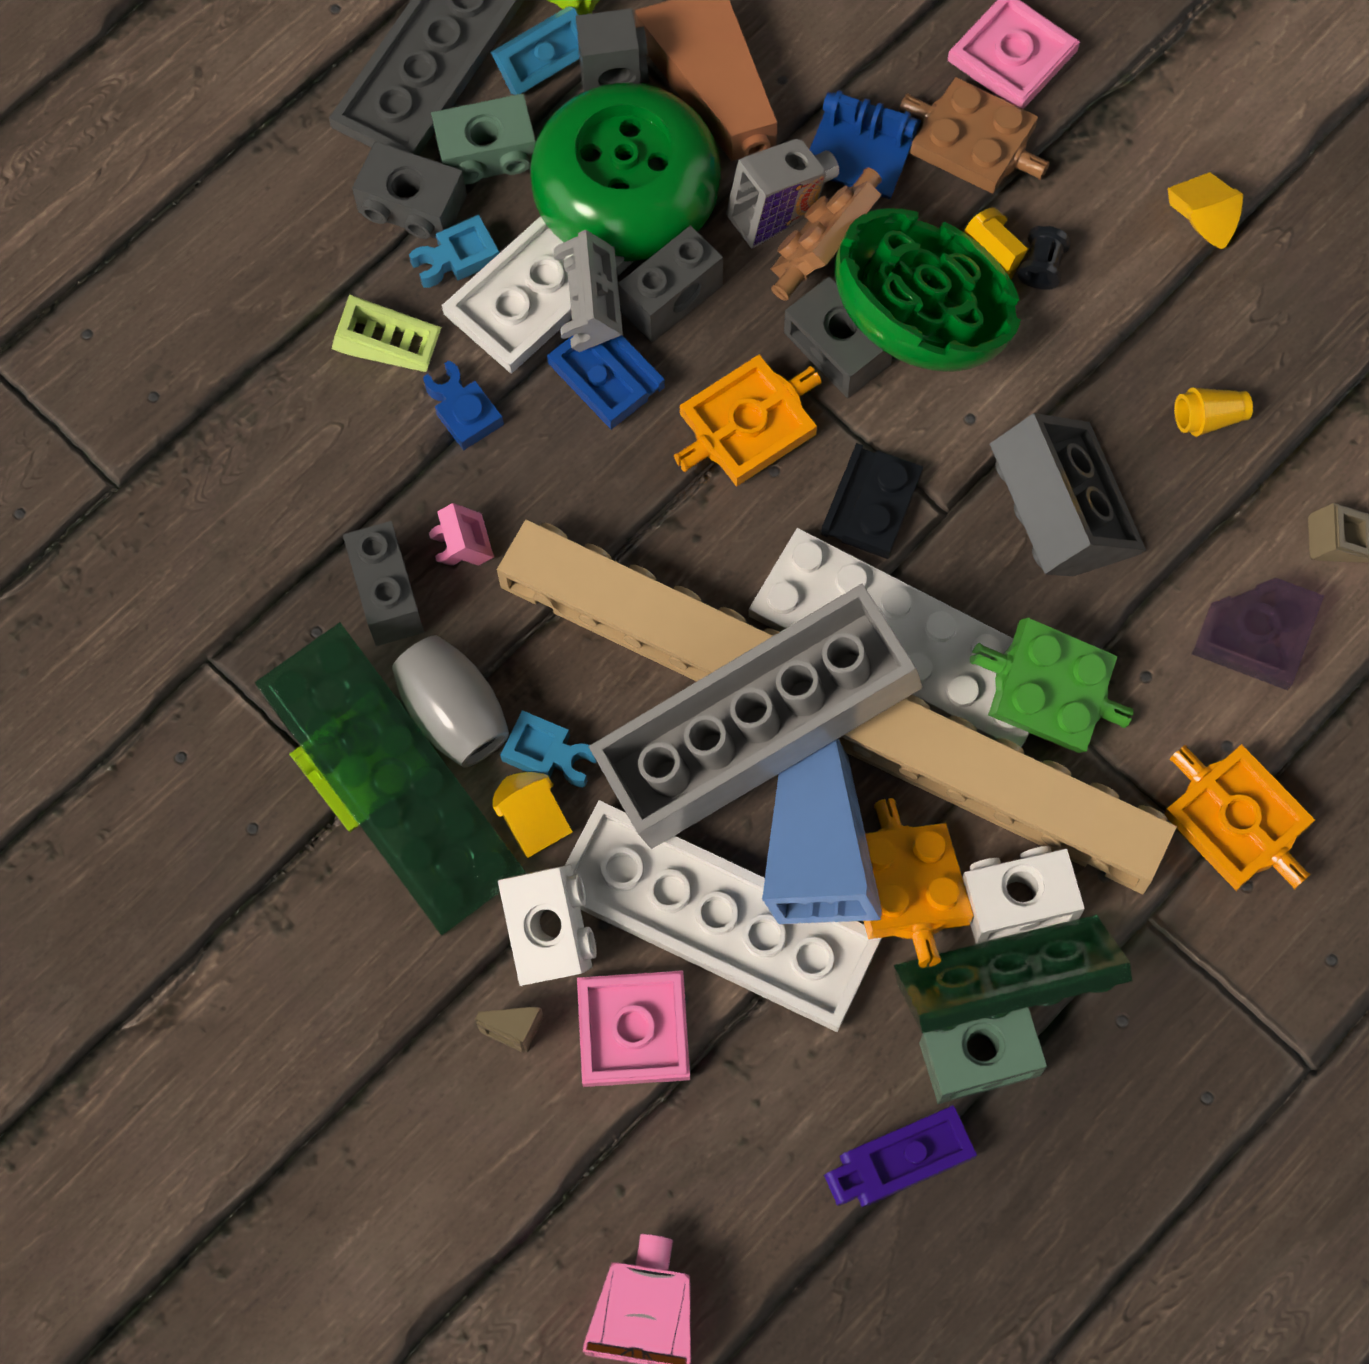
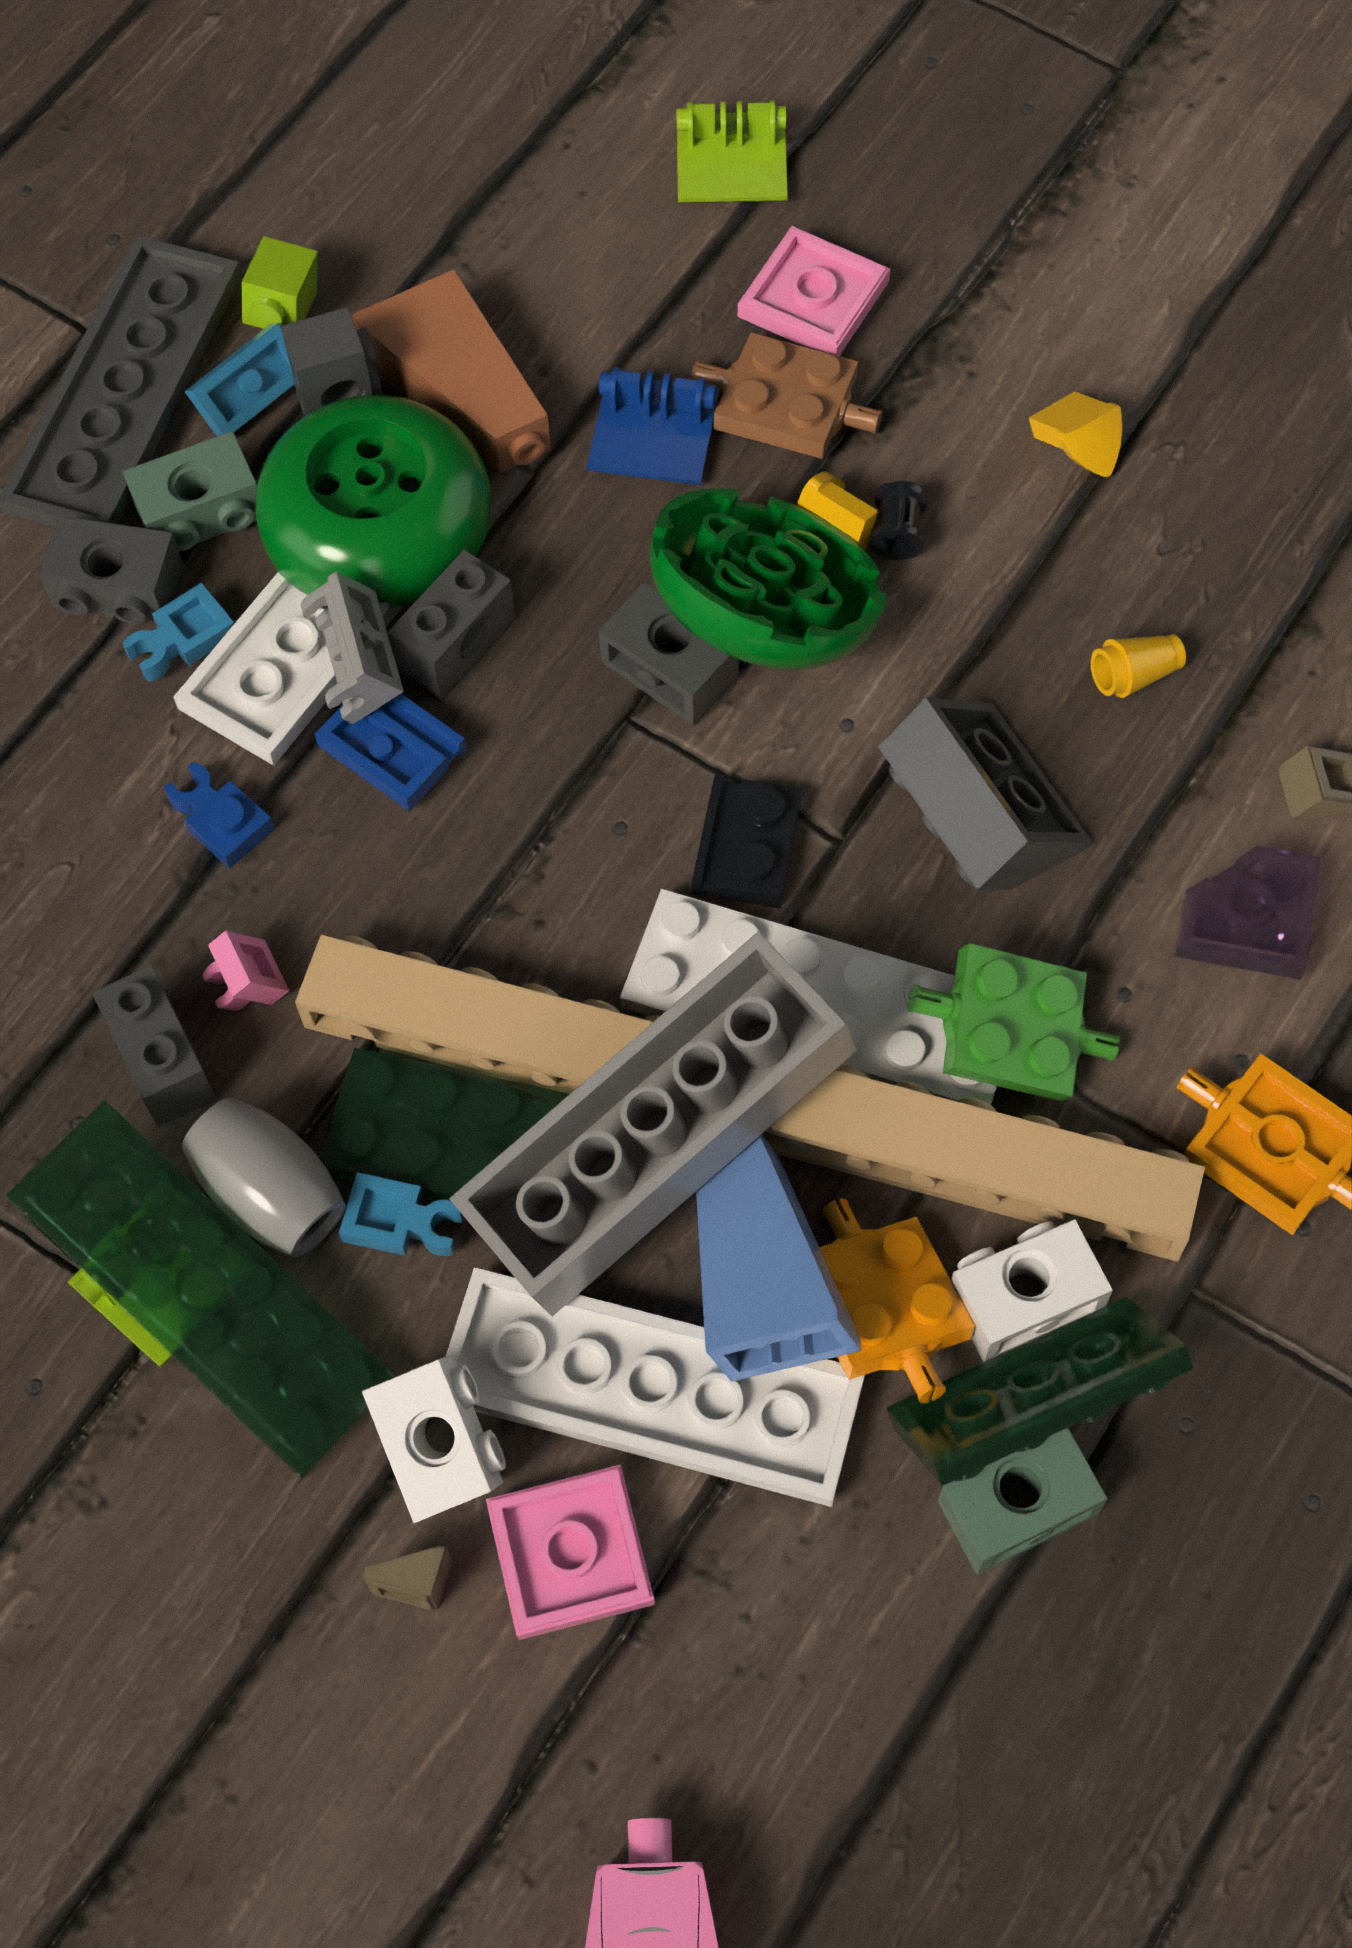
camera: 10 degrees left, 5 degrees down
yellowish green slope [331,294,442,372] -> none
yellow tile [493,772,572,858] -> none
light orange plate [674,354,822,487] -> none
light grey torso [726,139,839,249] -> none
medium nougat plate [771,168,882,301] -> none
dark purple hinge [824,1105,977,1207] -> none
none -> clear green plate [320,1047,569,1201]

